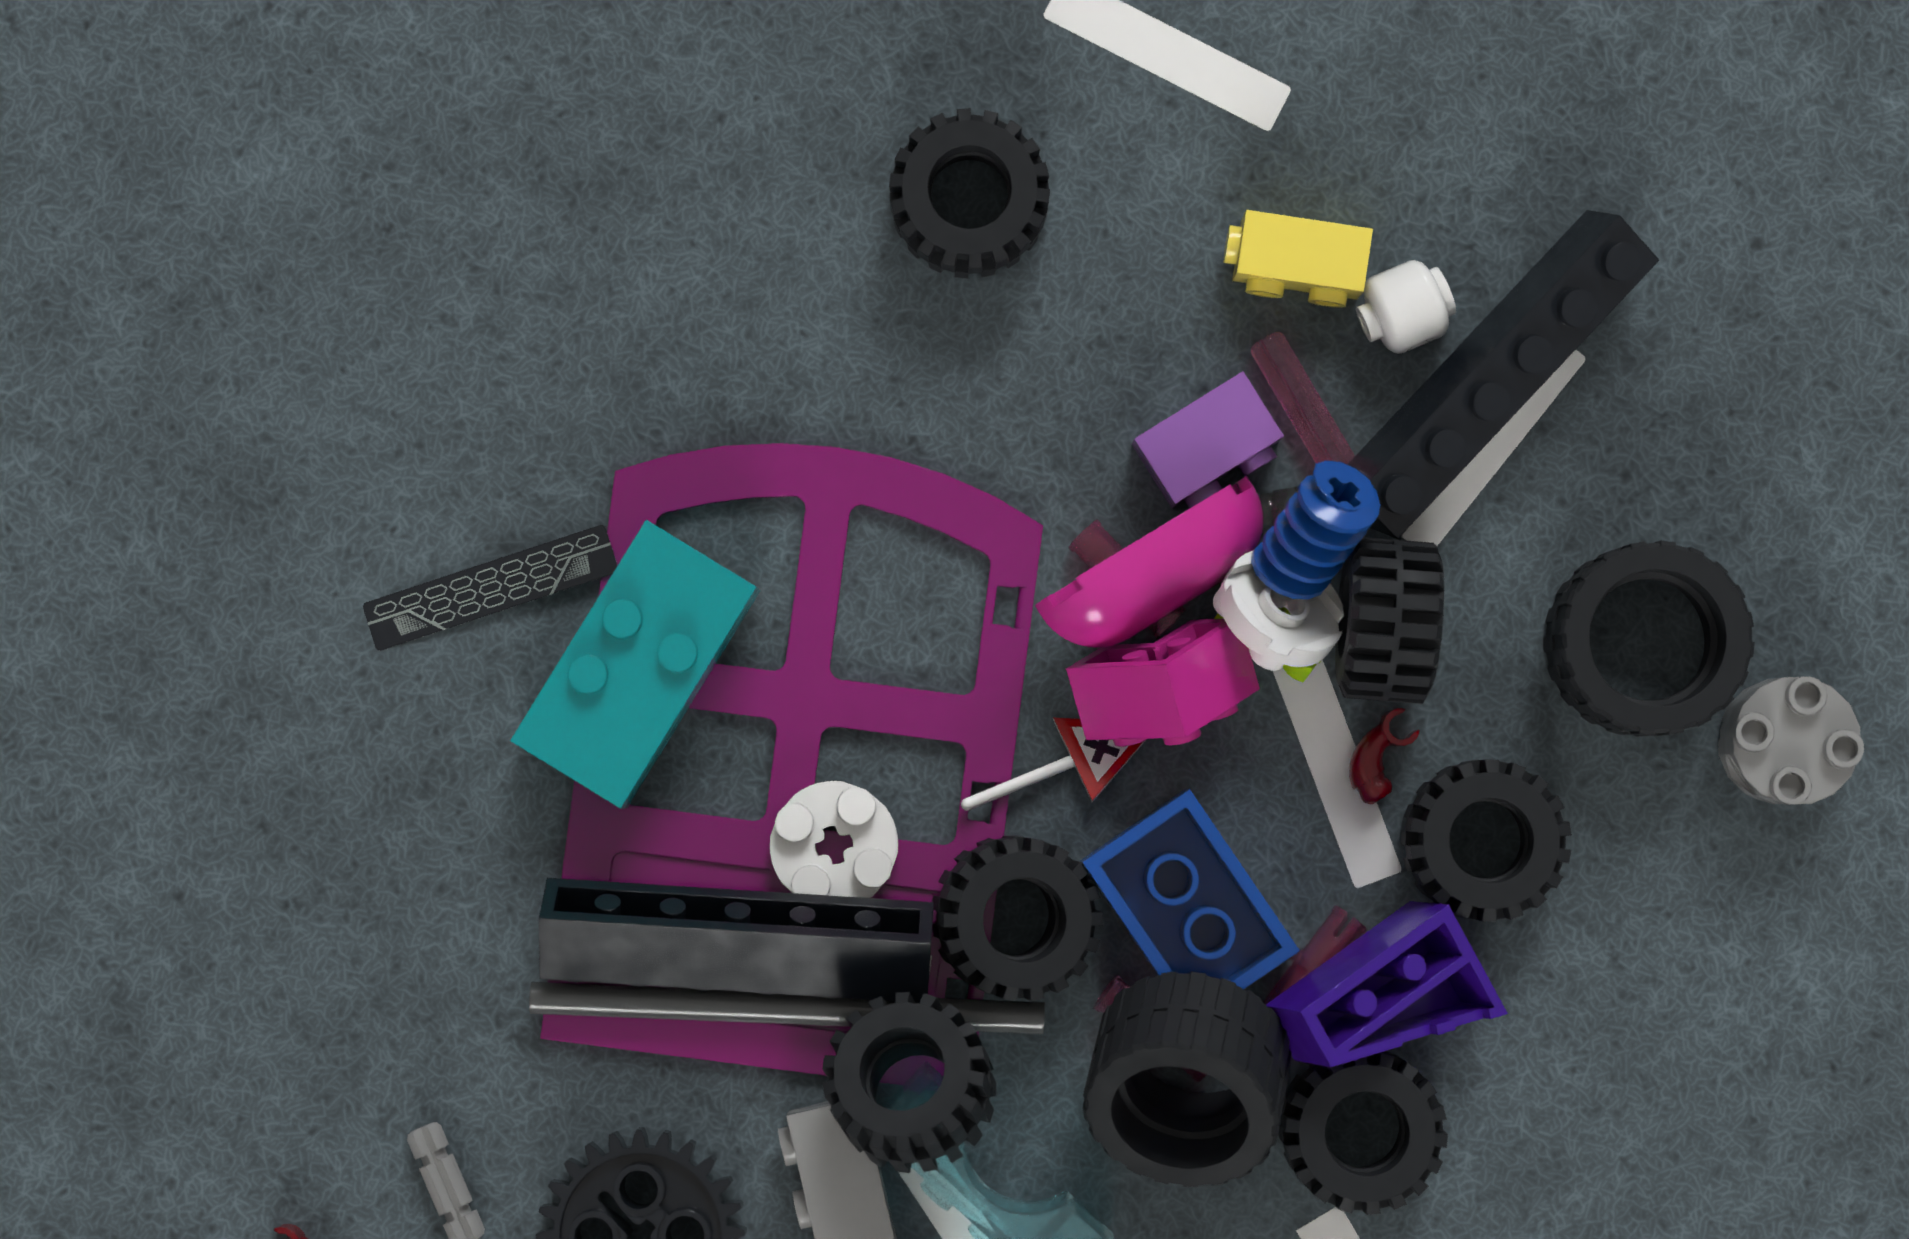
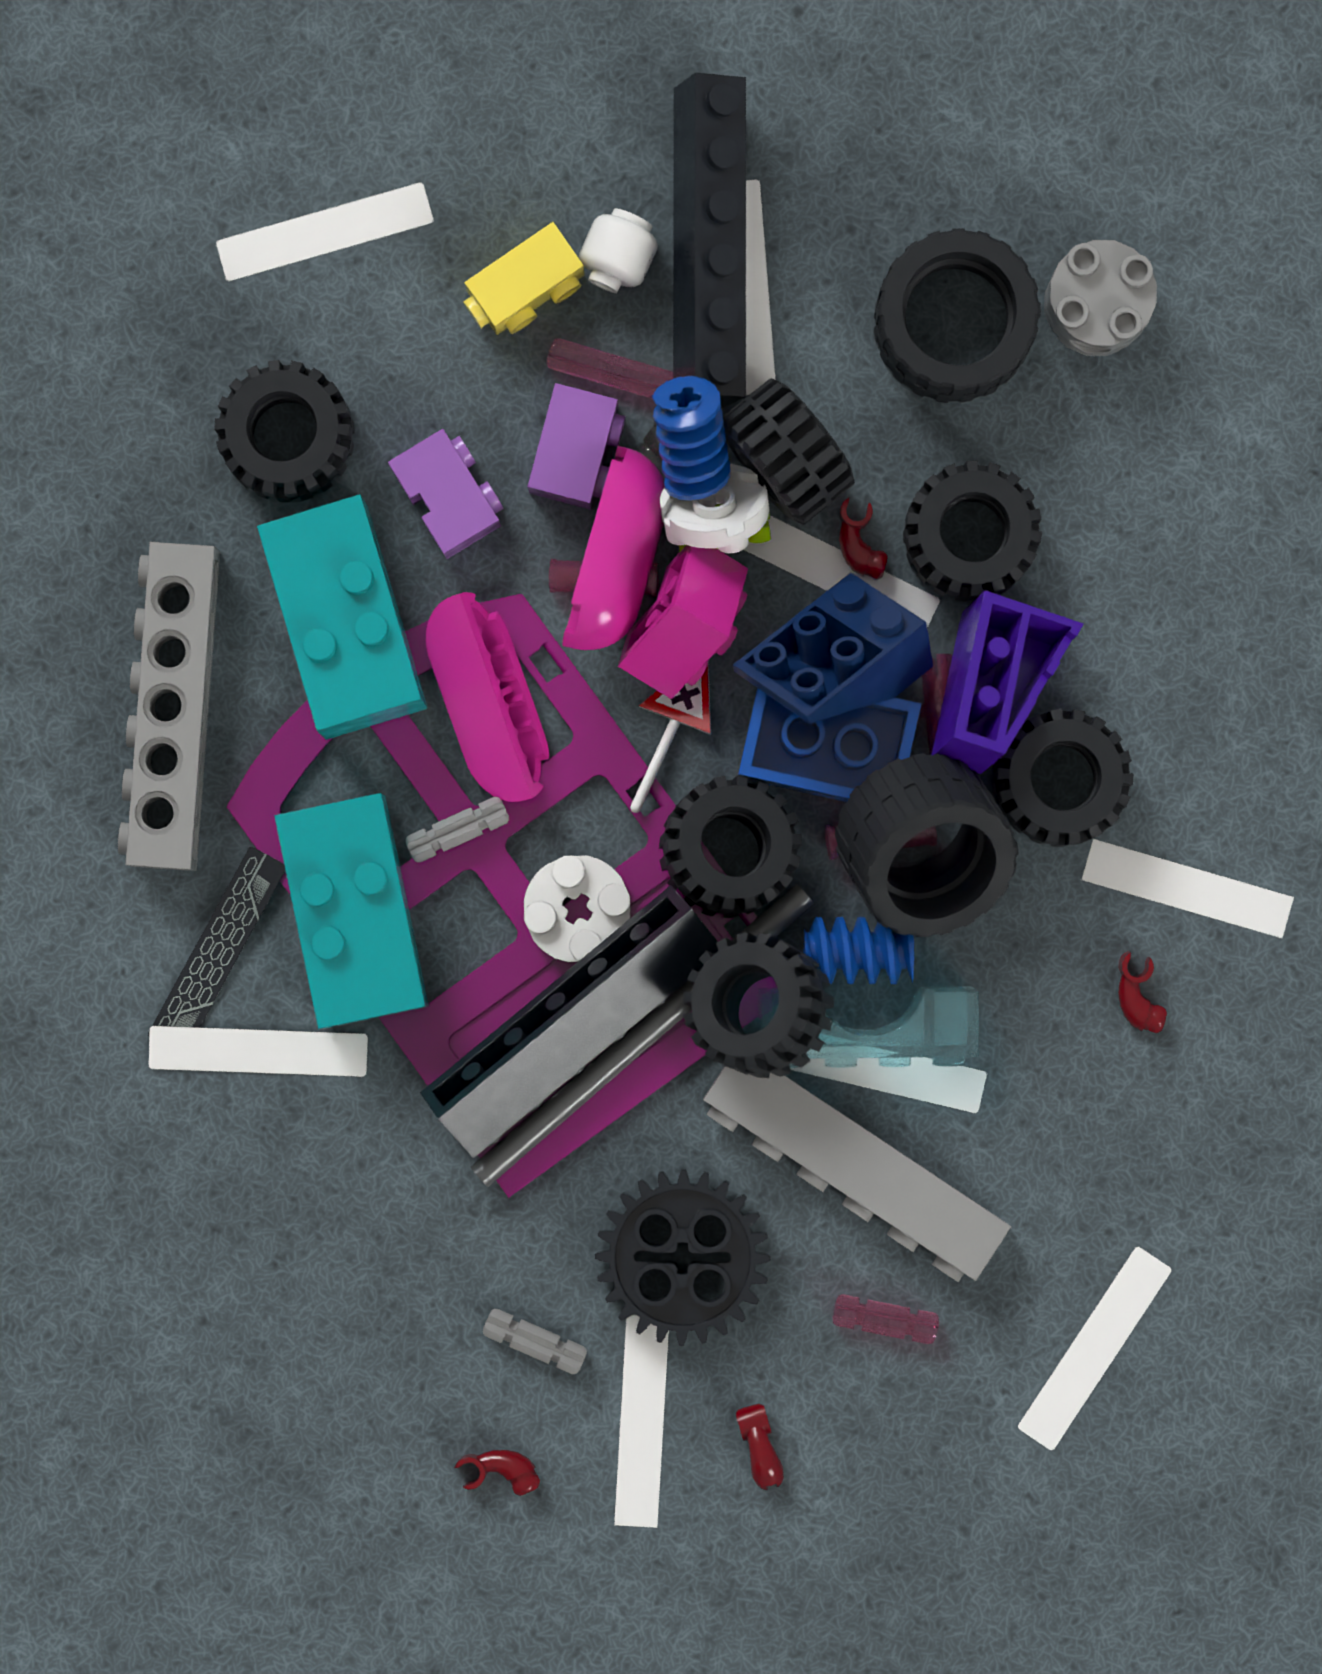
camera: 40 degrees left, 0 degrees up
none -> light grey brick [118,542,220,871]
none -> white sticker [149,1026,368,1077]
none -> teal brick [257,494,428,740]
none -> medium lavender brick [388,429,504,559]
none -> light grey axle [405,797,509,862]
none -> dark pink brick [426,592,549,802]
none -> dark blue slope [733,572,934,724]
none -> blue piece [803,917,914,984]

